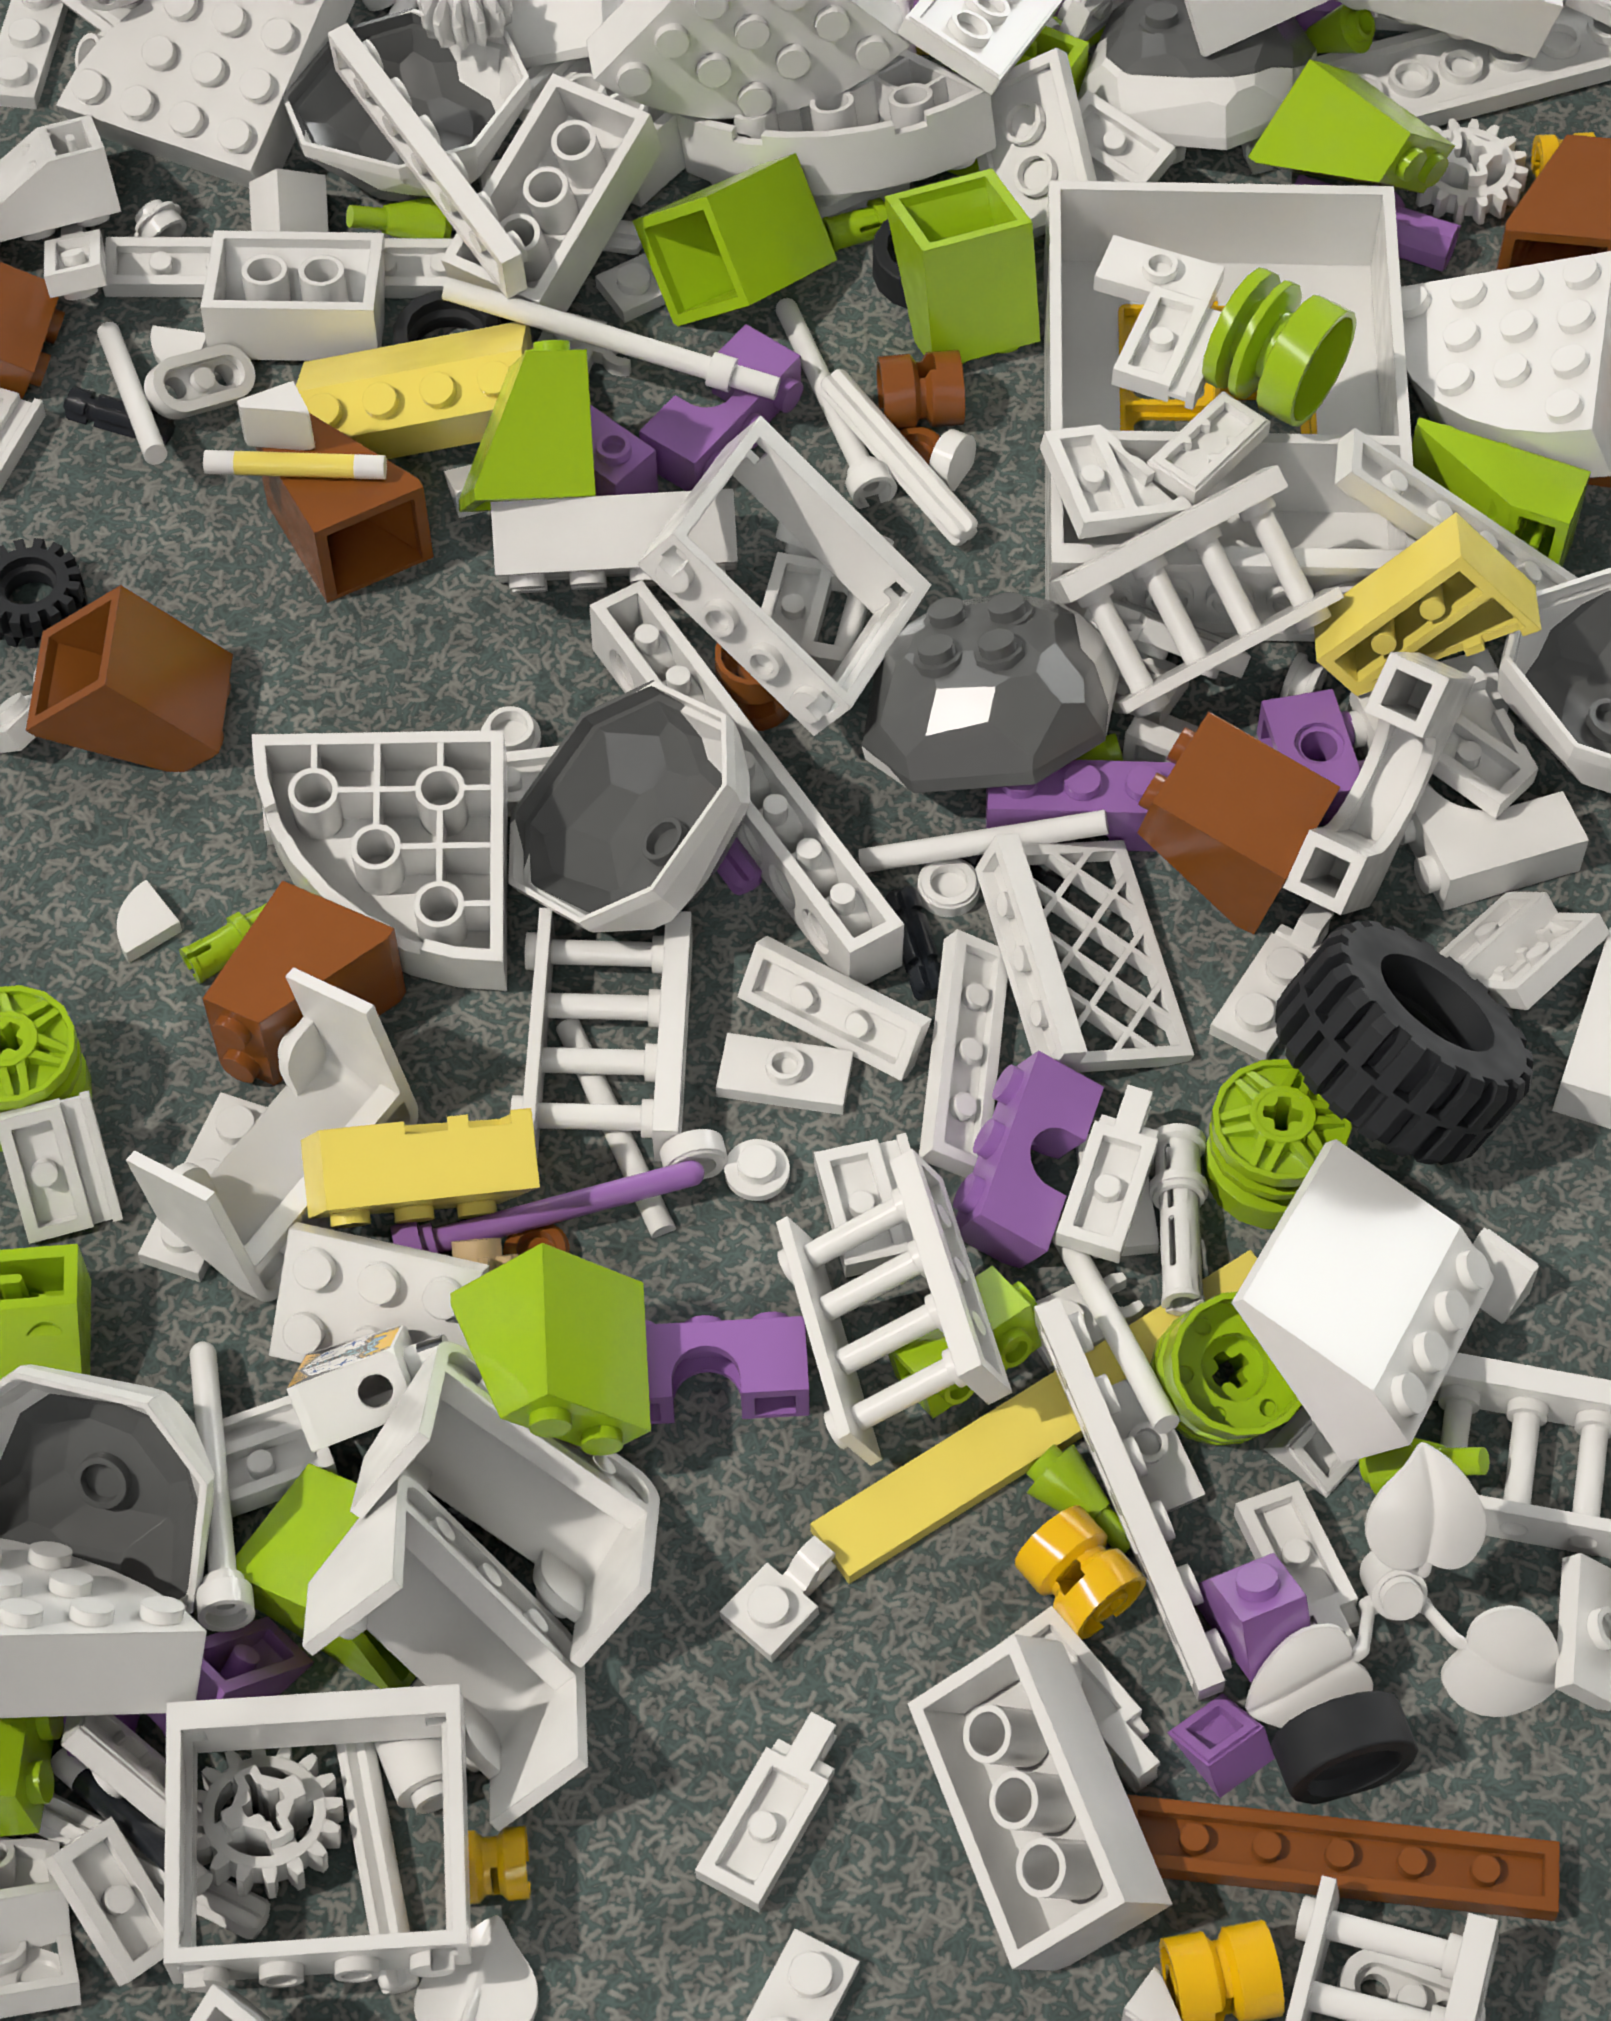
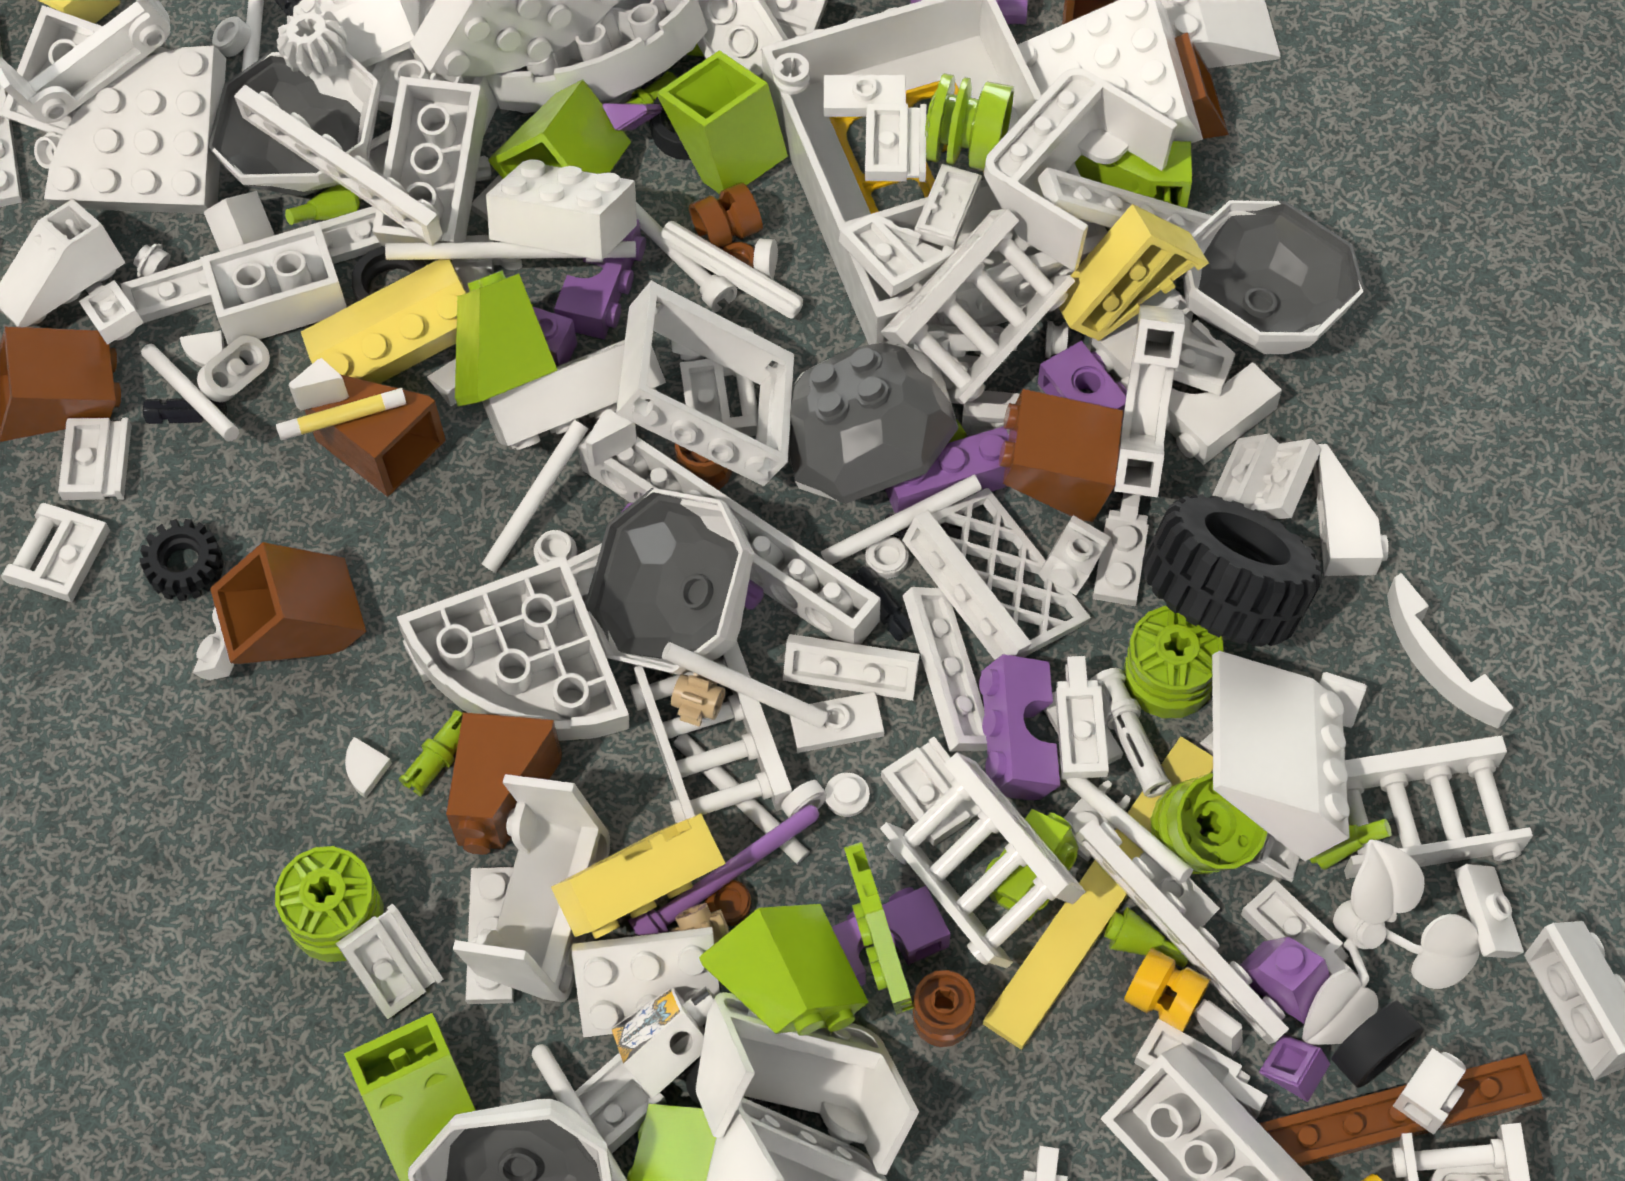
camera: 20 degrees left, 5 degrees up
white plate [720,1536,837,1663] -> none
none -> white bar [482,419,589,573]
none -> white brick [486,160,637,260]
none -> white slope [585,409,637,466]
none -> medium lavender slope [603,103,663,131]
none -> white bar [662,642,827,728]
none -> tan gear [671,673,725,727]
none -> white bush [773,53,810,95]
none -> lime wing [844,842,913,1015]
none -> dark orange wheel [912,970,976,1047]
none -> white windscreen [984,68,1177,271]
none -> white brick [1039,515,1110,595]
none -> white tile [1194,999,1243,1056]
none -> white brick [1393,1048,1466,1135]

